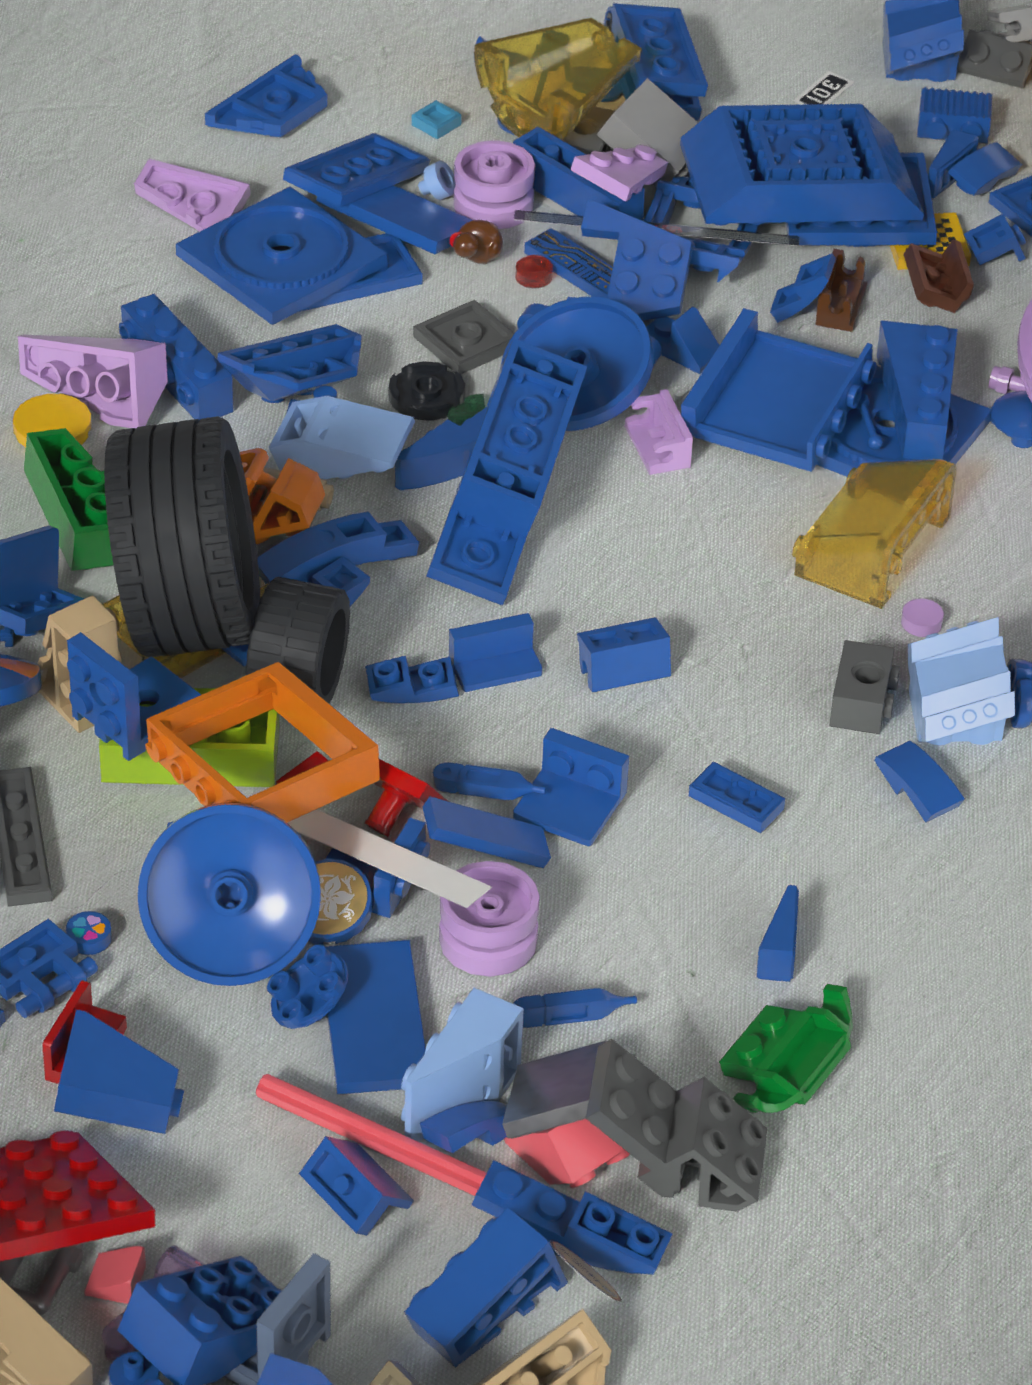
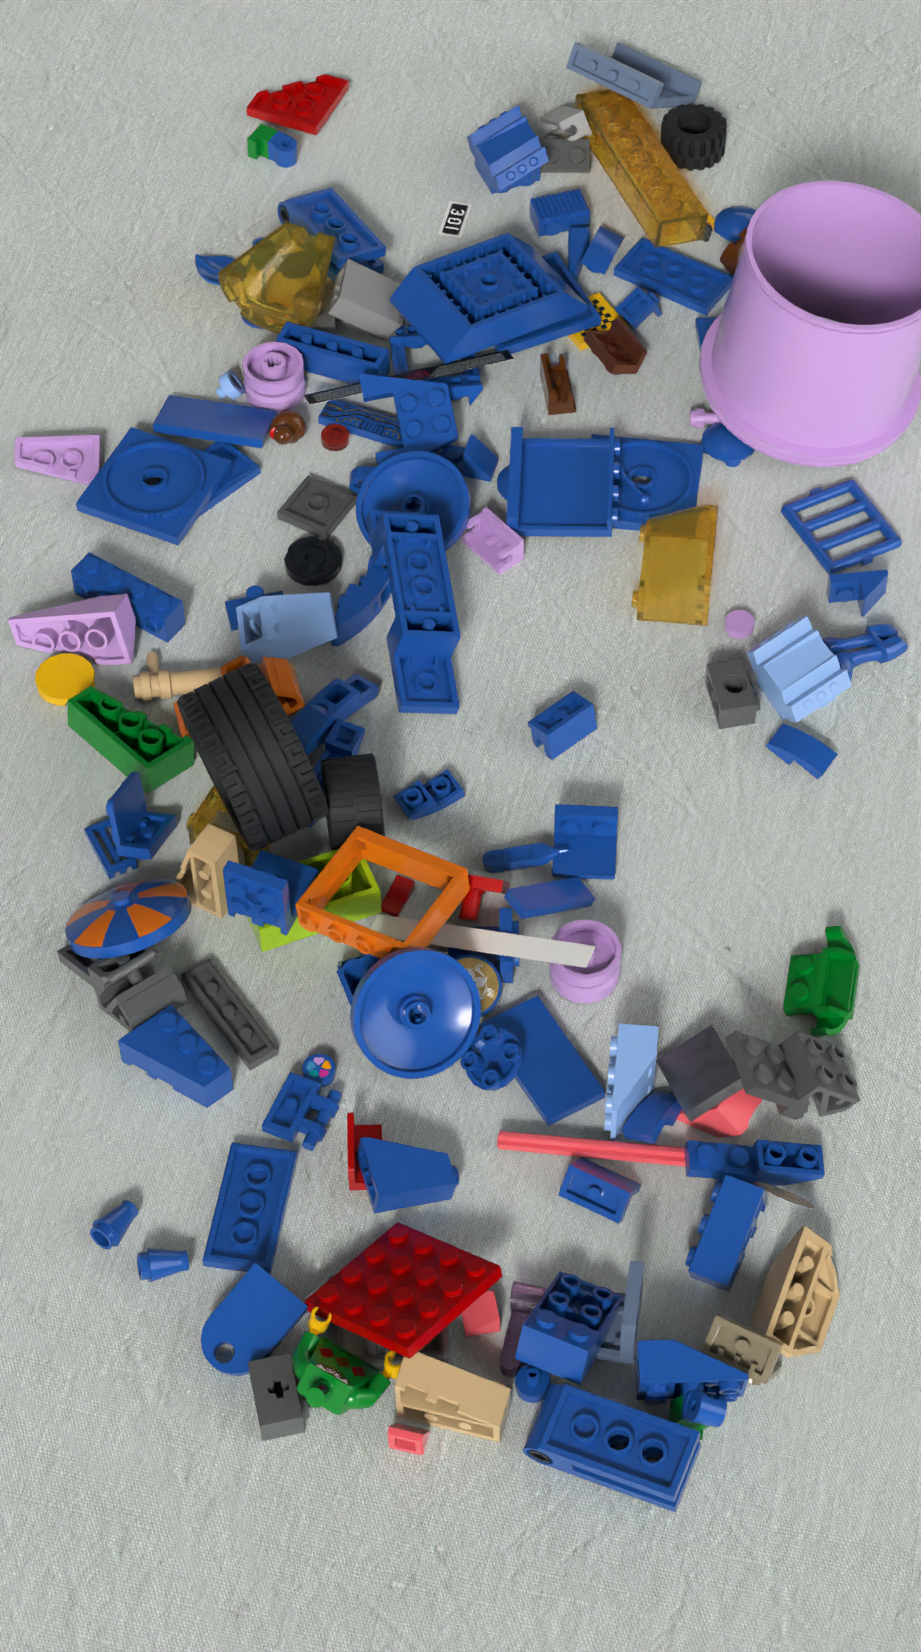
camera: 20 degrees left, 10 degrees up
blue wing [205,54,327,138] -> none
blue wedge [217,324,362,403] -> none
blue tile [283,133,430,207] -> none
dark azure tile [411,100,462,139] -> none
clear green tile [448,393,485,426] -> none
blue panel [449,613,543,692] -> none
blue piece [513,988,637,1028] -> none
lavender wing [571,145,668,202] -> none
blue plate [688,761,785,834] -> none
blue slope [756,885,799,982] -> none
blue slope [770,253,836,323] -> none
blue wedge [876,320,958,463] -> none

